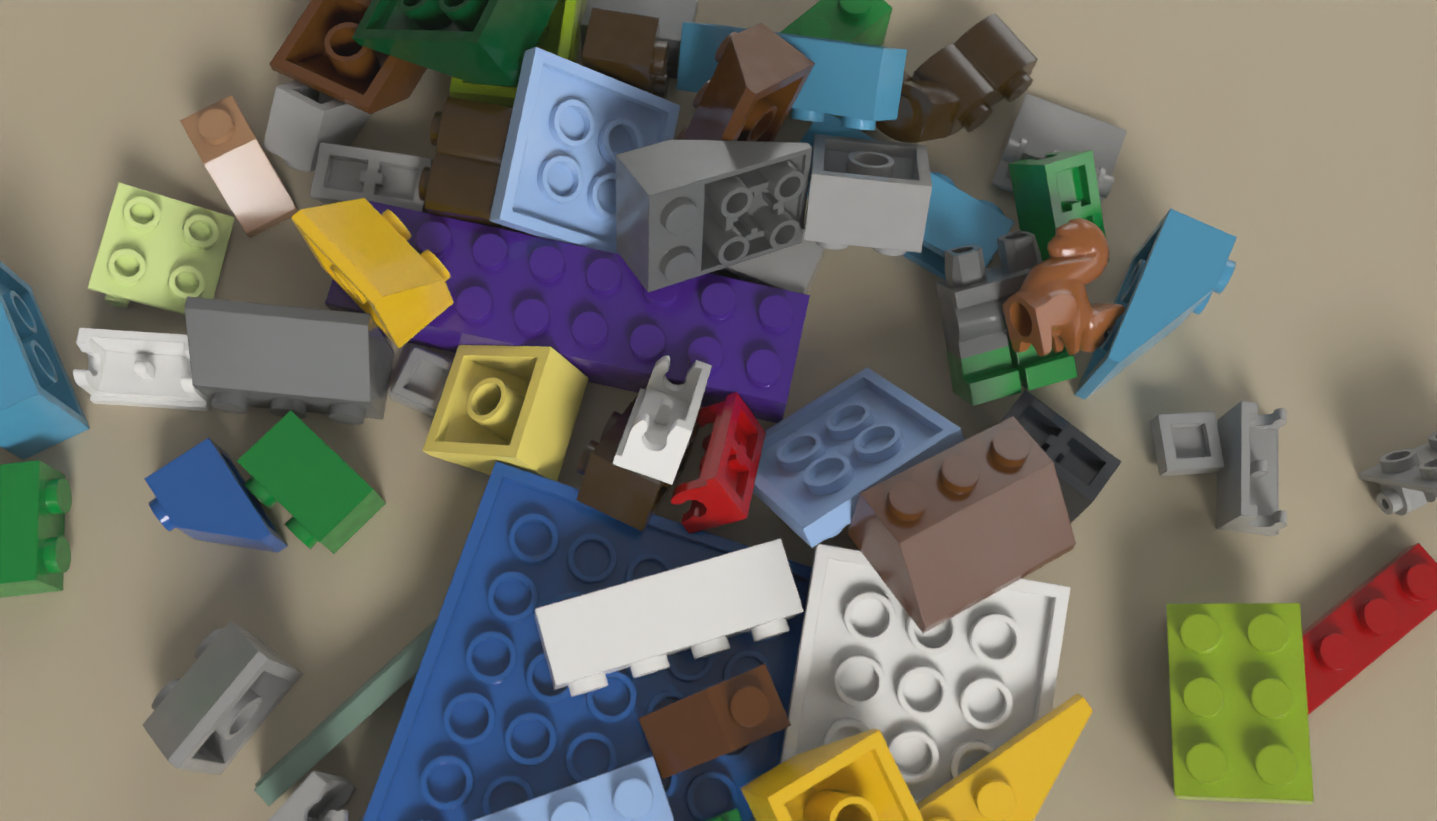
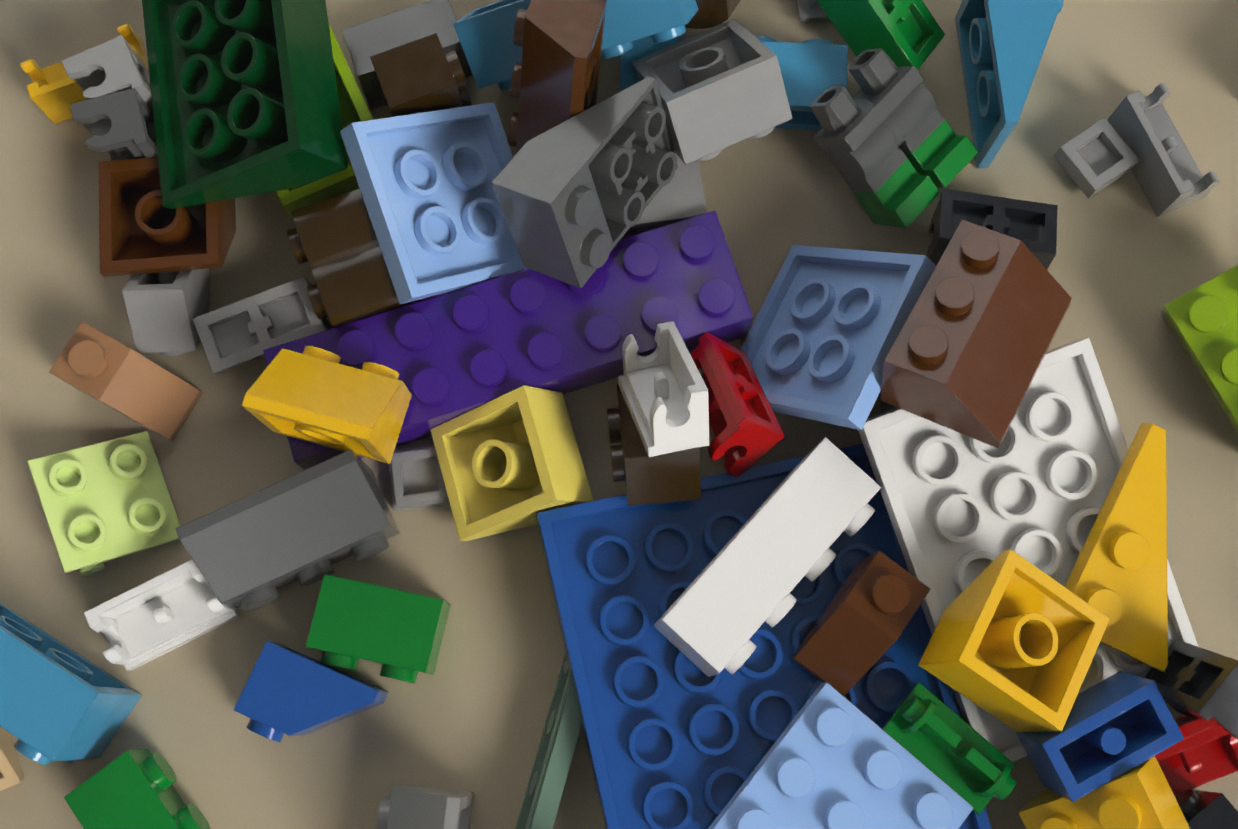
camera: 25 degrees left, 5 degrees up
dark orange animal [1002,218,1125,357] -> none

